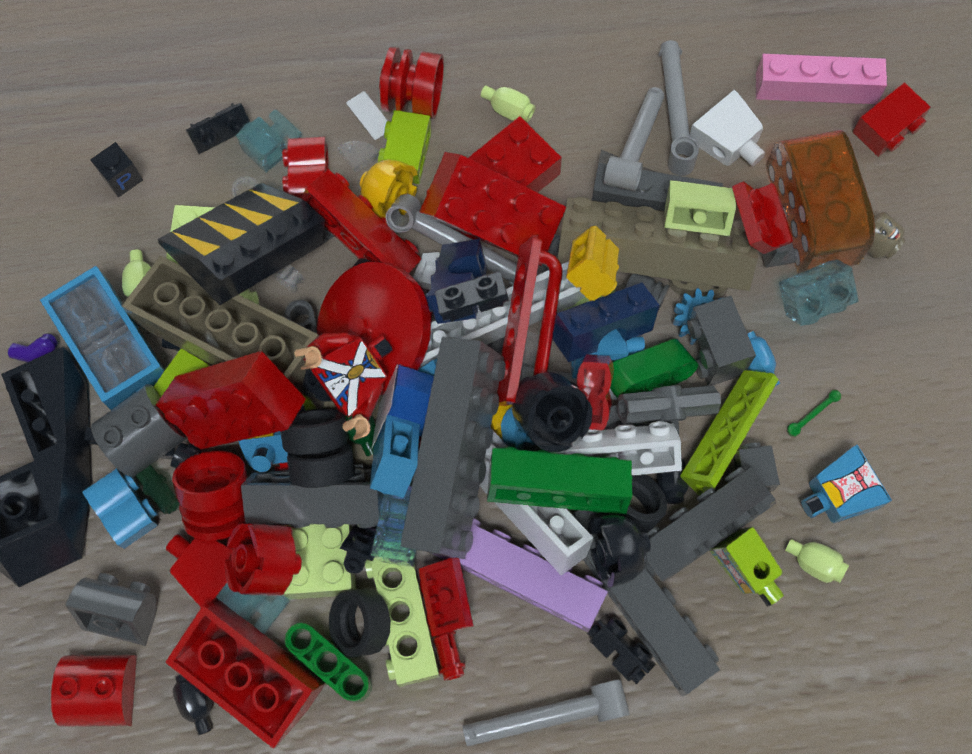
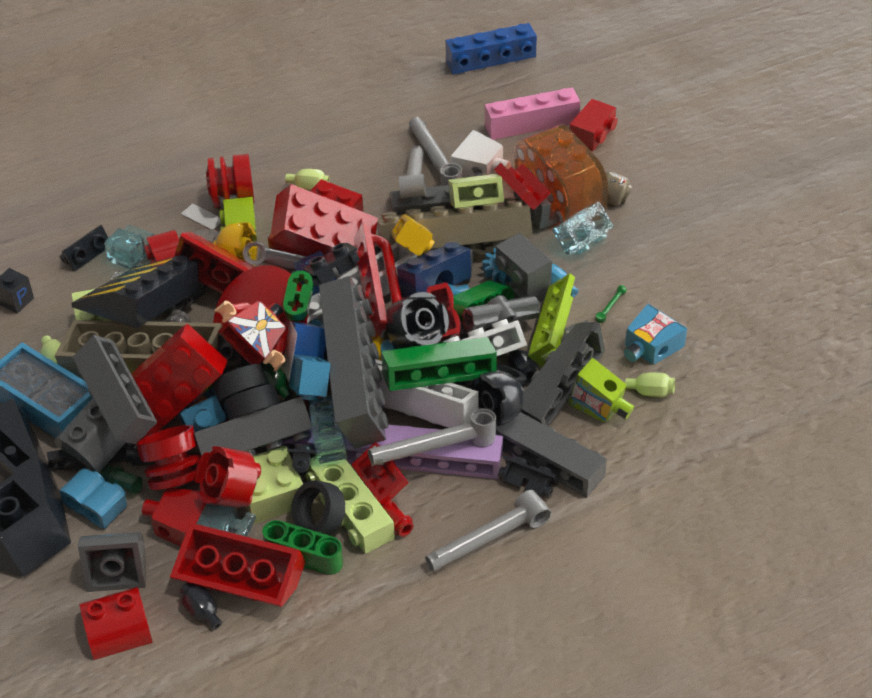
camera: 20 degrees left, 25 degrees down
none -> dark grey brick [73,335,157,444]
none -> green beam [283,271,313,322]
none -> light grey piece [368,409,496,466]

